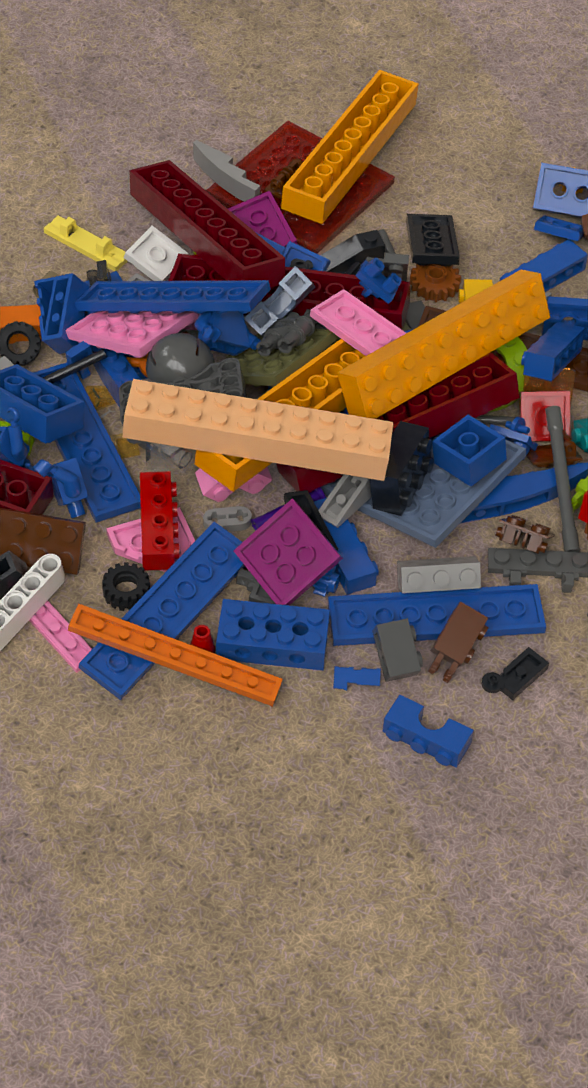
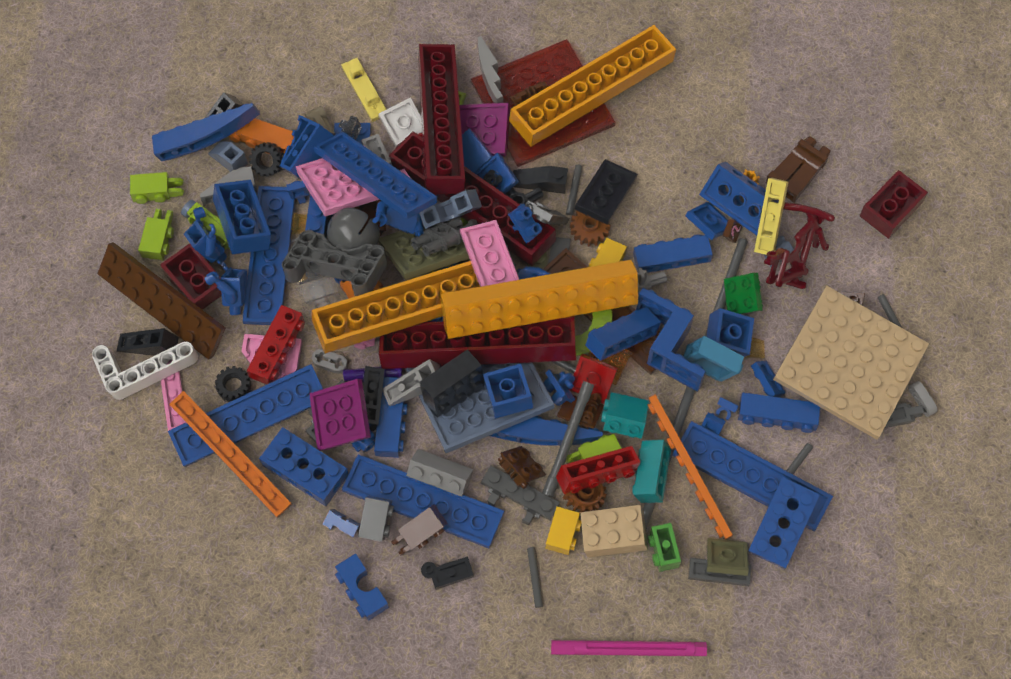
camera: 30 degrees right, 15 degrees up
black bar [42,349,107,384] -> none
light nougat brick [122,379,393,481] -> none
red cone [190,625,216,654] -> none

